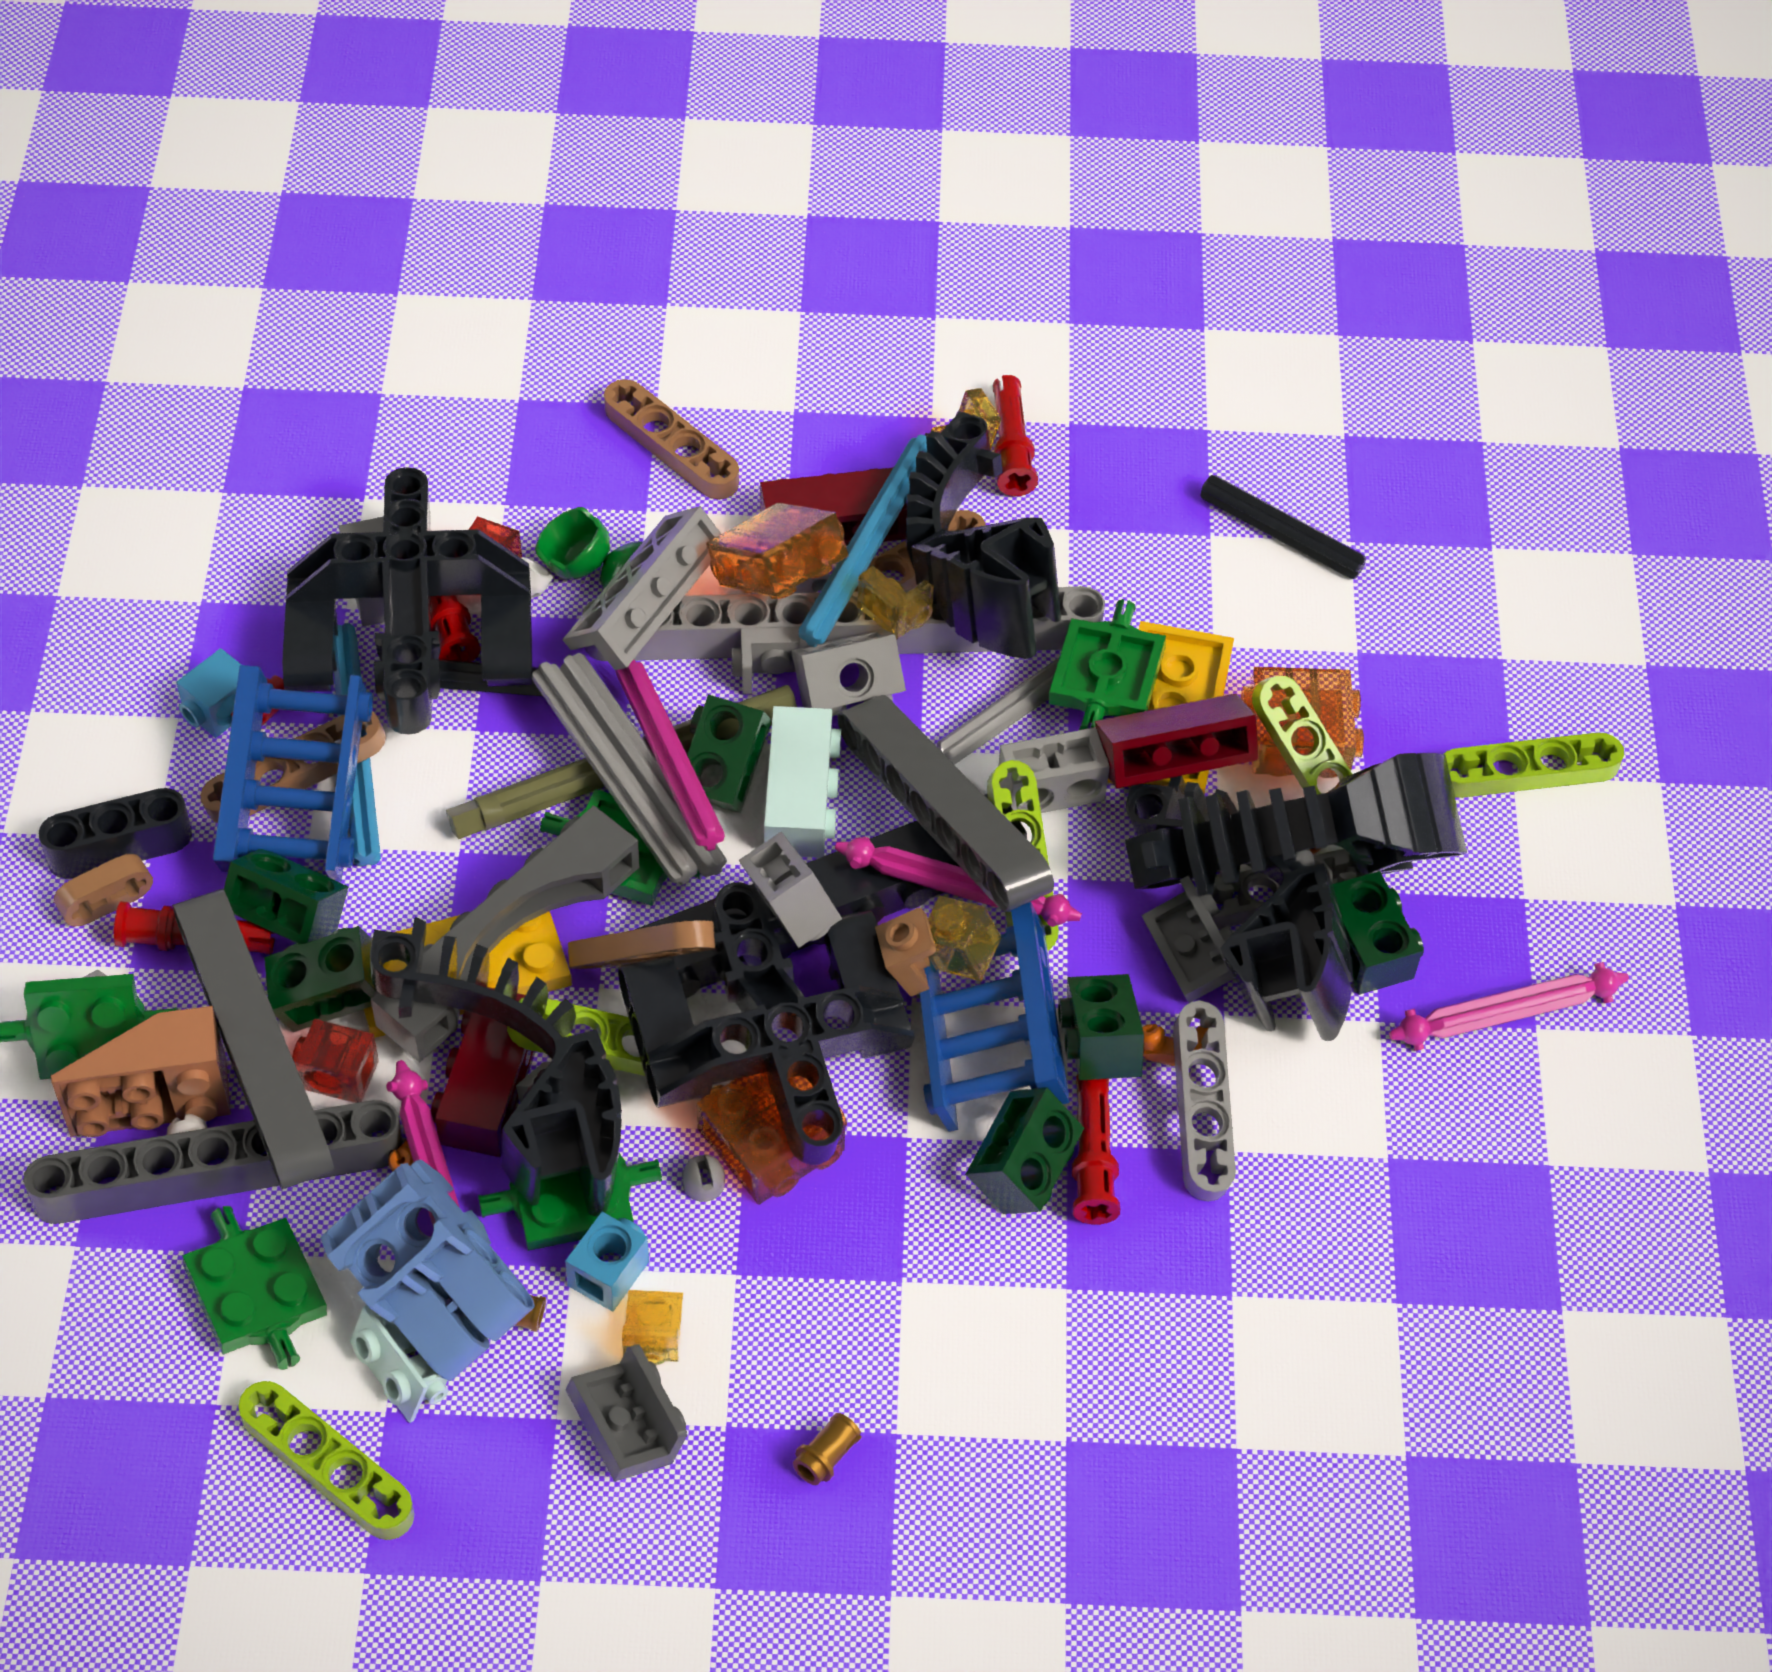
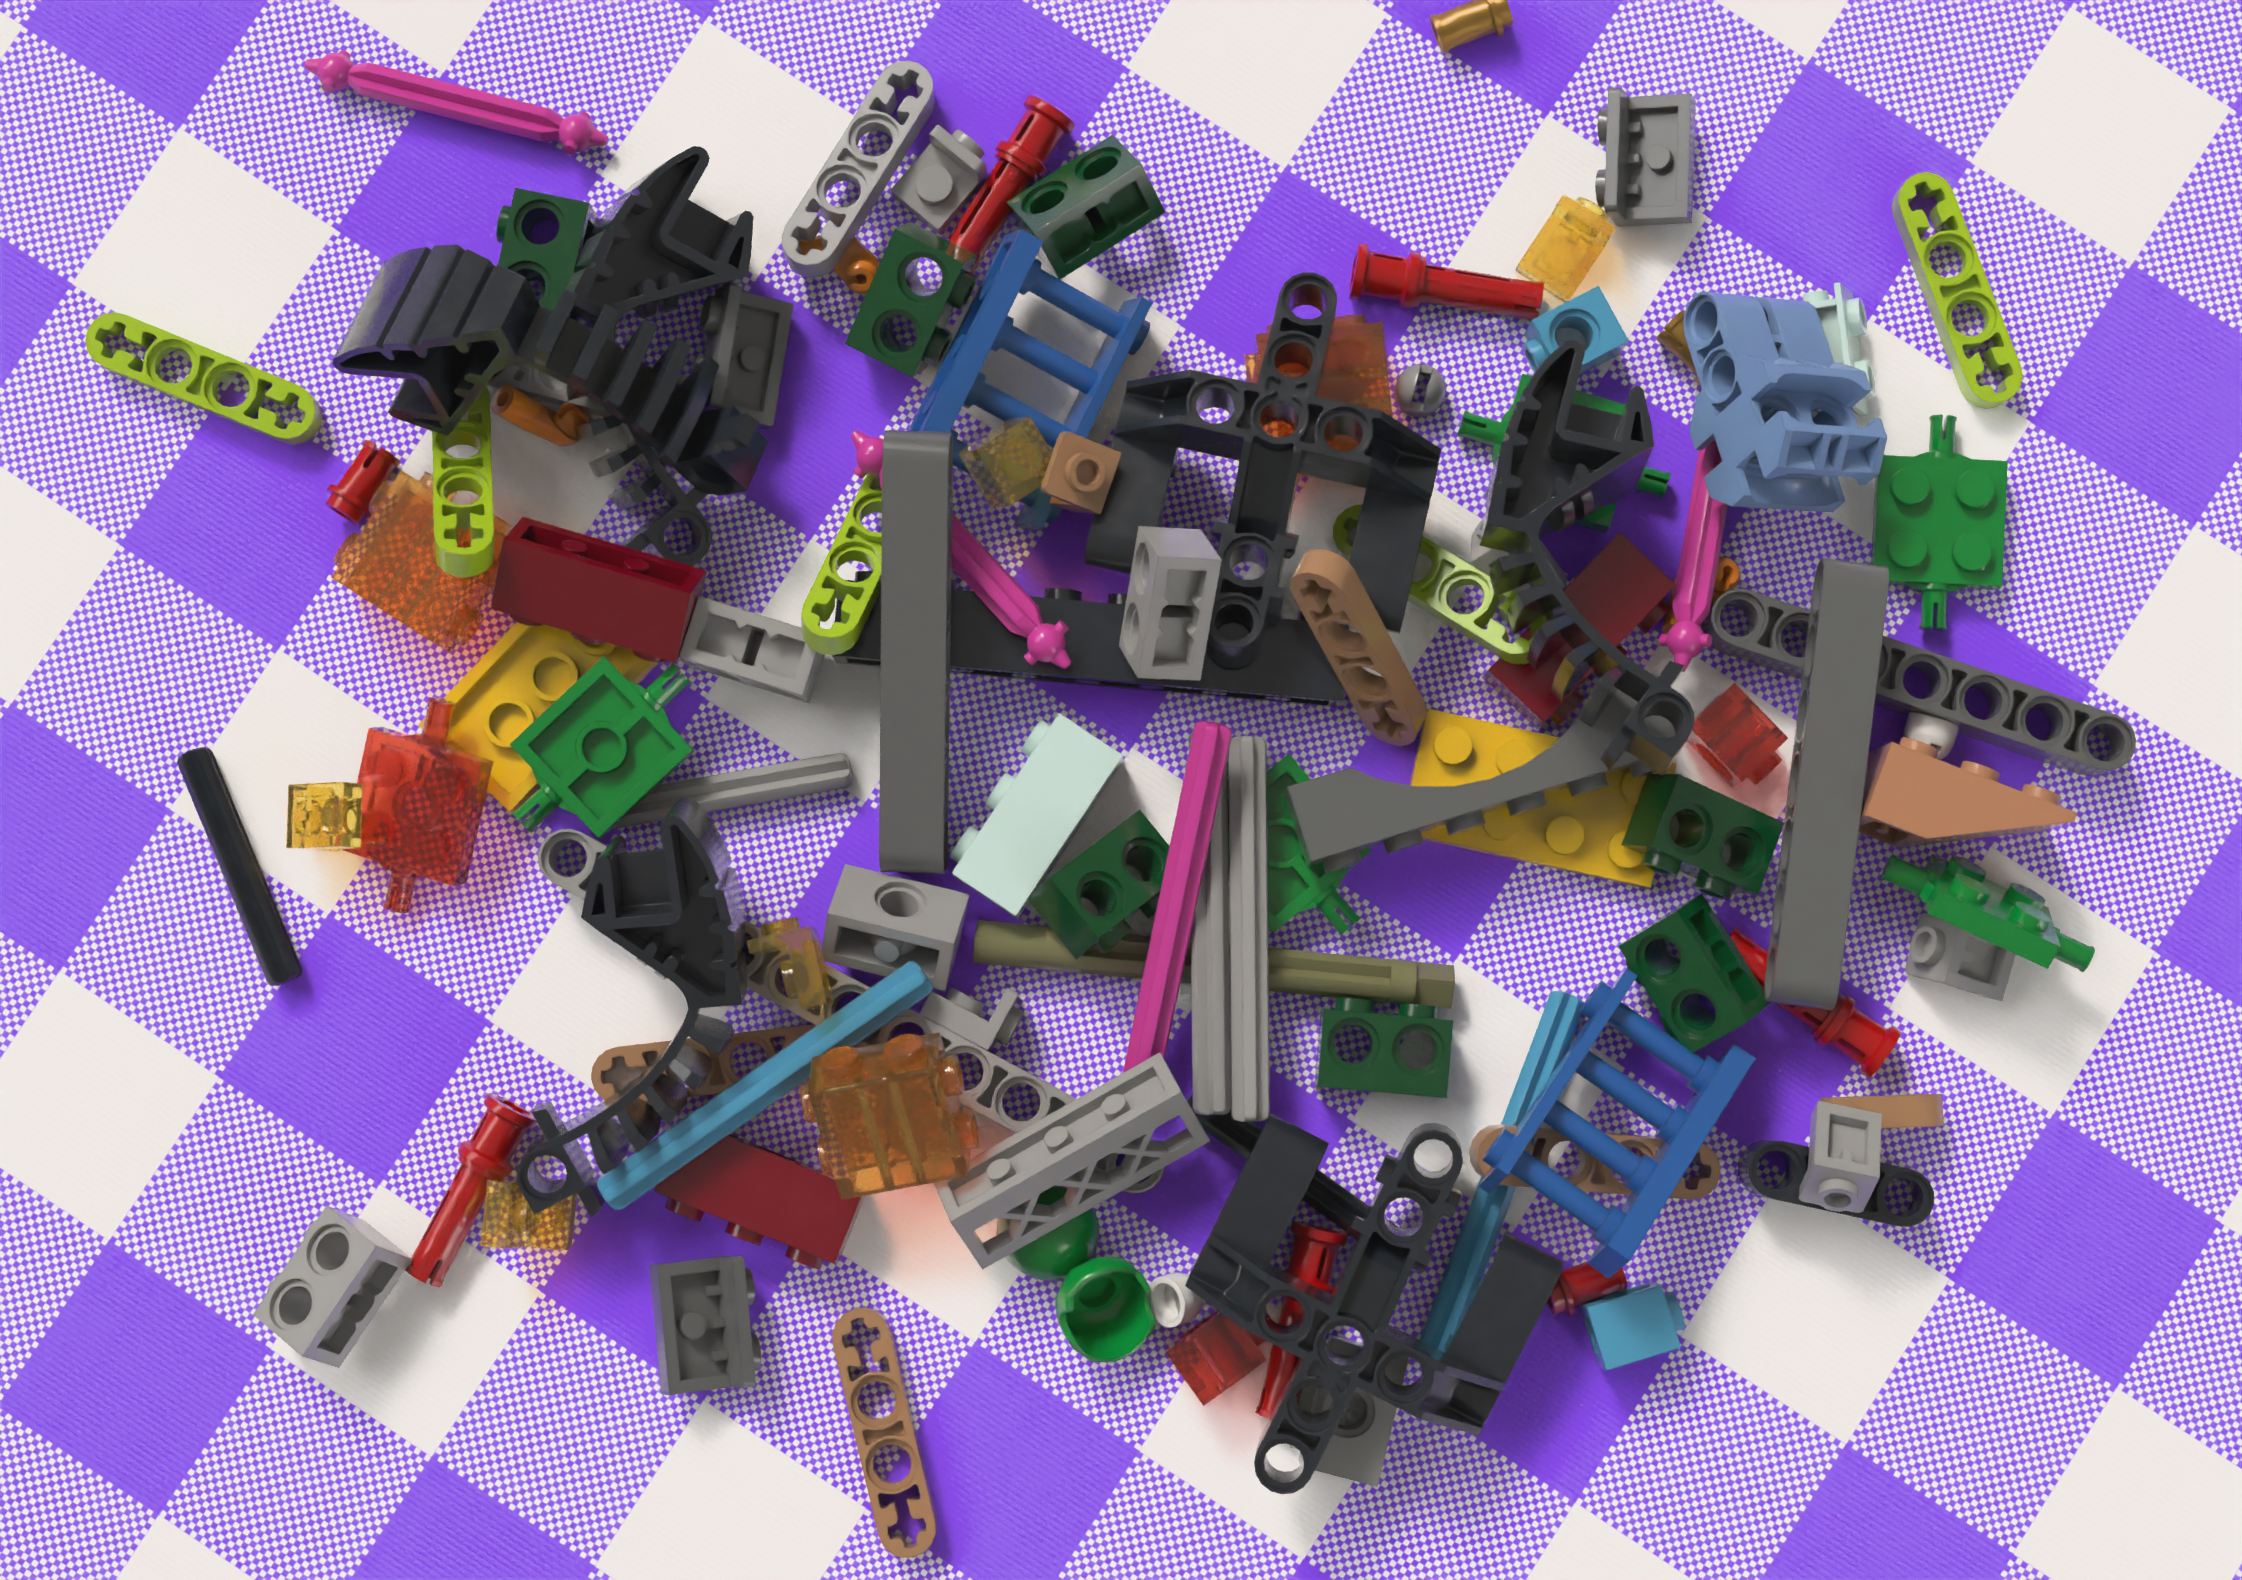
camera: 145 degrees left, 30 degrees up
none -> light grey brick [253,1205,413,1368]
none -> clear yellow bracket [286,782,363,852]
none -> red pin [325,440,401,525]
none -> clear red plate [342,697,494,913]
none -> dark grey bracket [649,1256,761,1396]
none -> light grey bracket [890,124,988,236]
none -> dark green brick [1314,998,1453,1098]
none -> red pin [1348,243,1544,322]
none -> light grey bracket [1799,1101,1882,1213]

